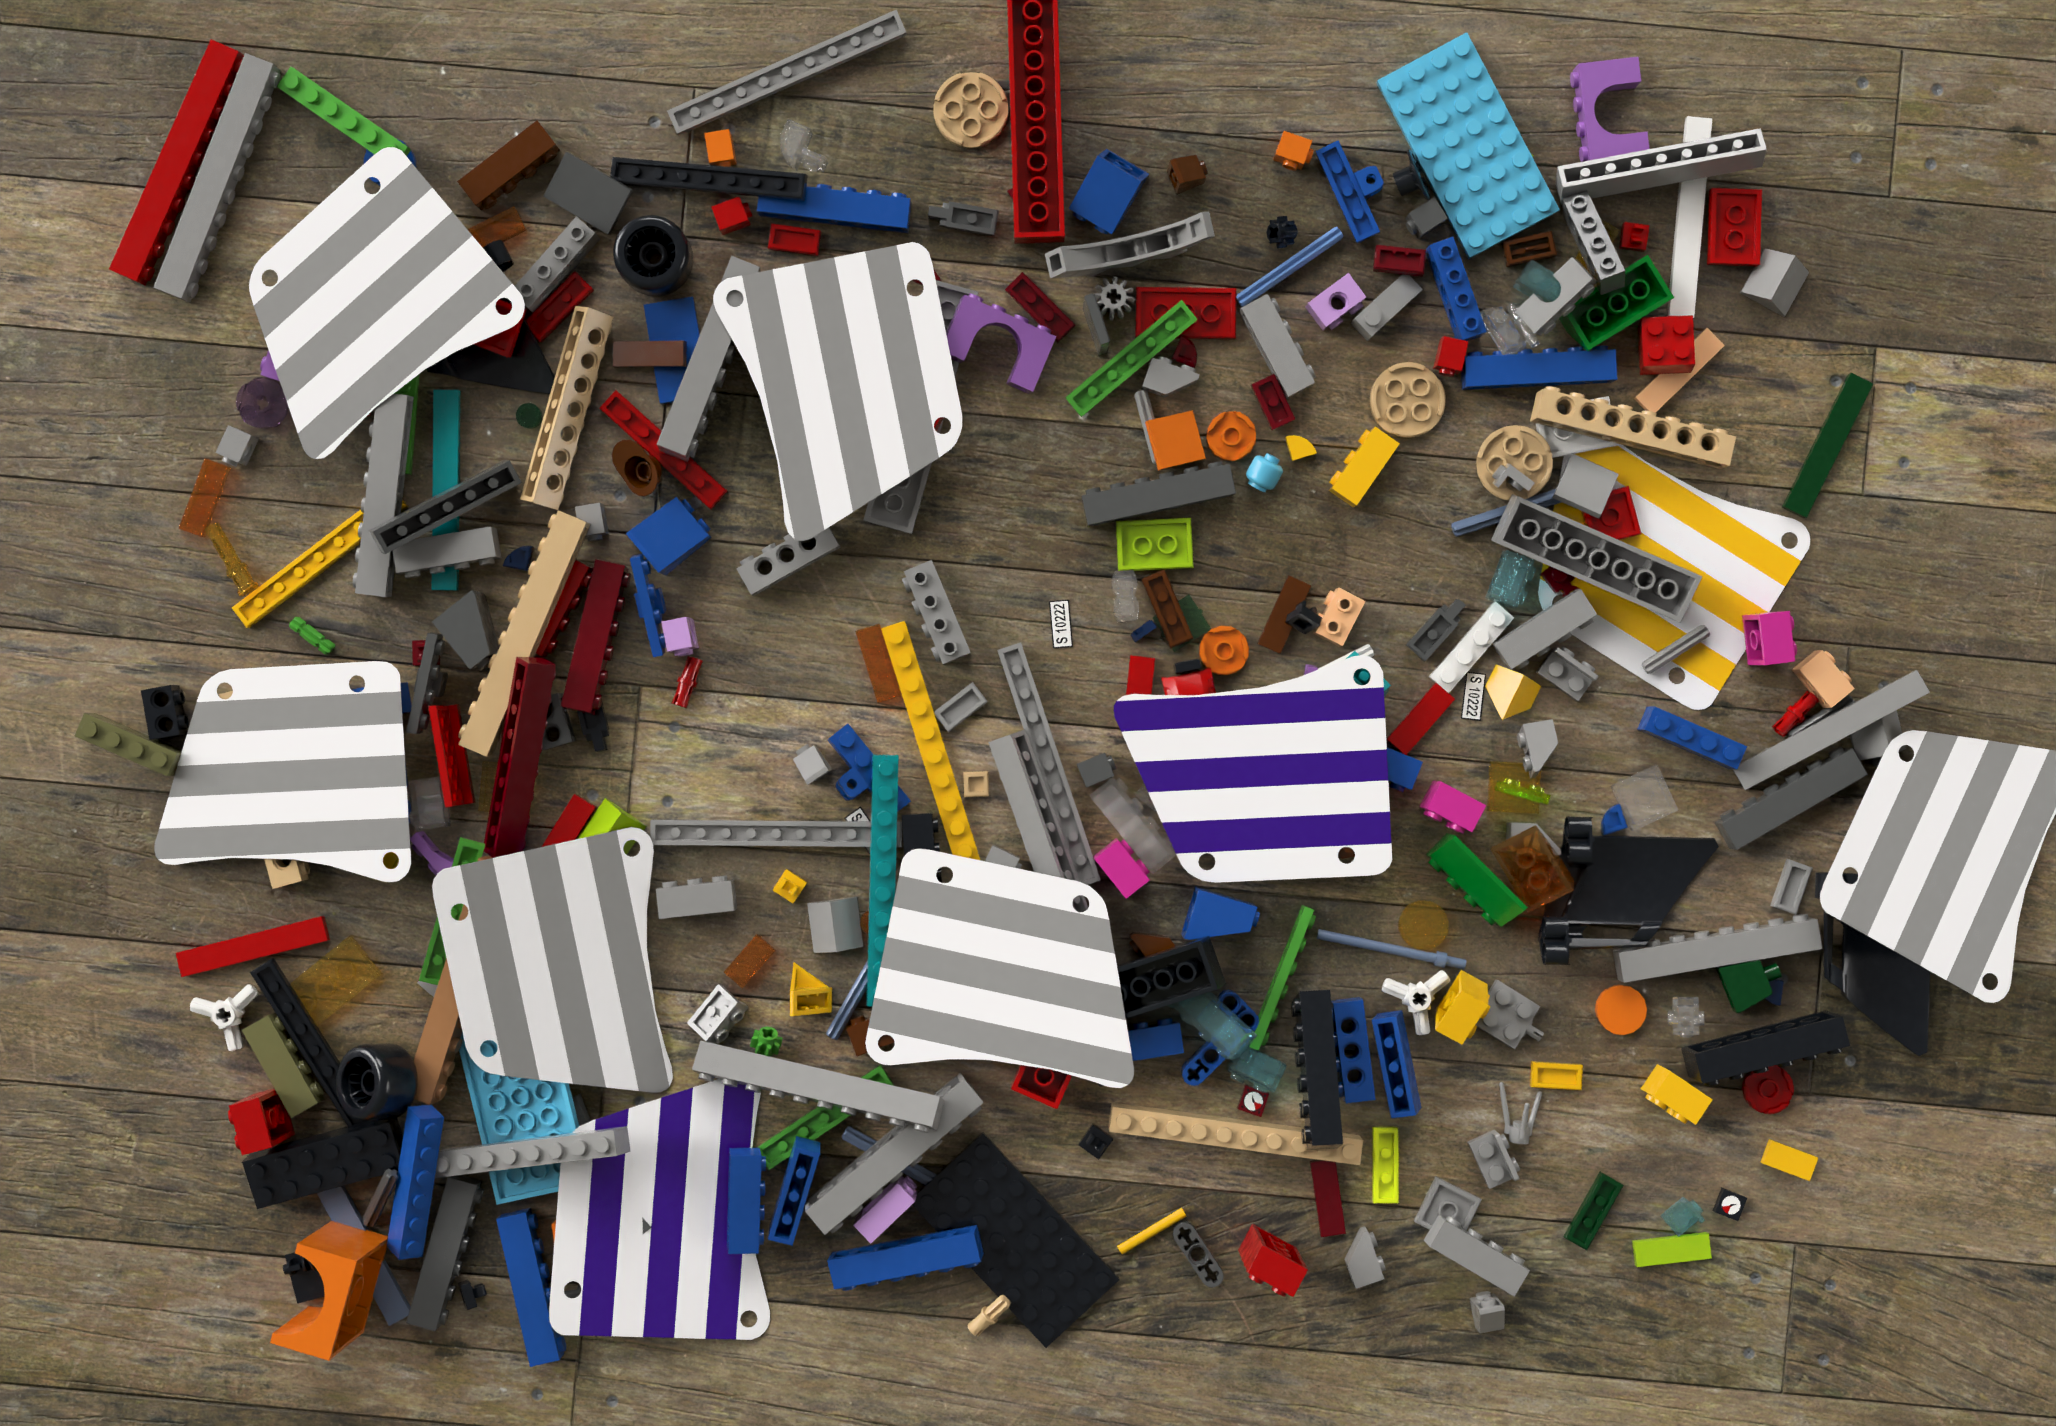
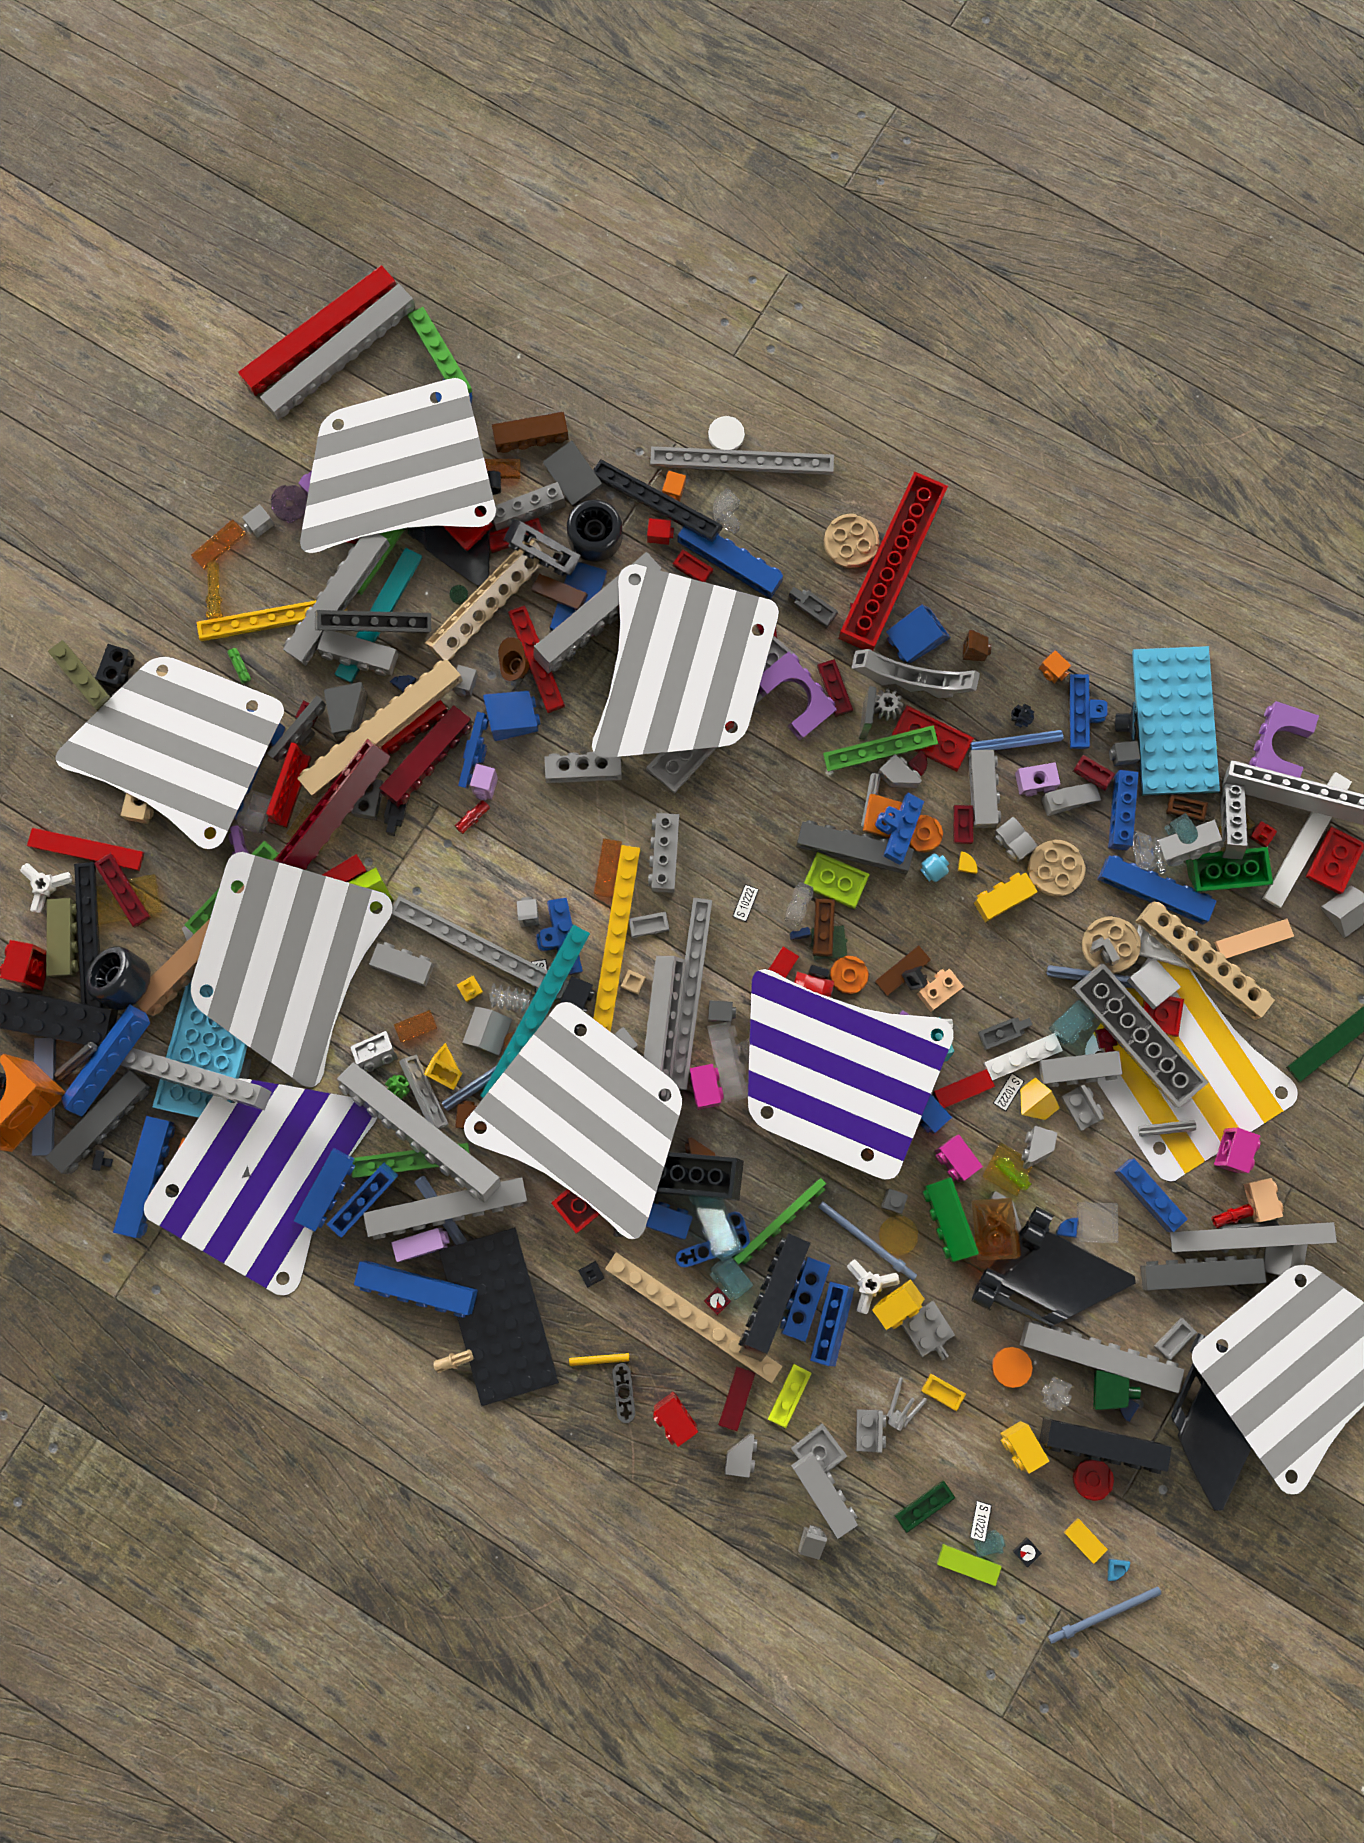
camera: 20 degrees right, 10 degrees down
blue slope [1181,886,1260,940] -> none
red brick [1433,336,1468,377] -> none
red brick [1638,315,1695,375] -> none
none -> dark red tile [94,853,151,928]
none -> light grey tile [399,1055,449,1129]
none -> clear piece [490,983,532,1014]
none -> brick [503,519,580,576]
none -> white tile [708,416,745,450]
none -> blue plate [875,792,924,865]
none -> dark grey brick [881,1189,908,1214]
none -> white sticker [970,1500,992,1543]
none -> light grey brick [994,817,1037,862]
none -> sand blue bar [1048,1587,1162,1644]
none -> dark azure tile [1107,1559,1130,1581]

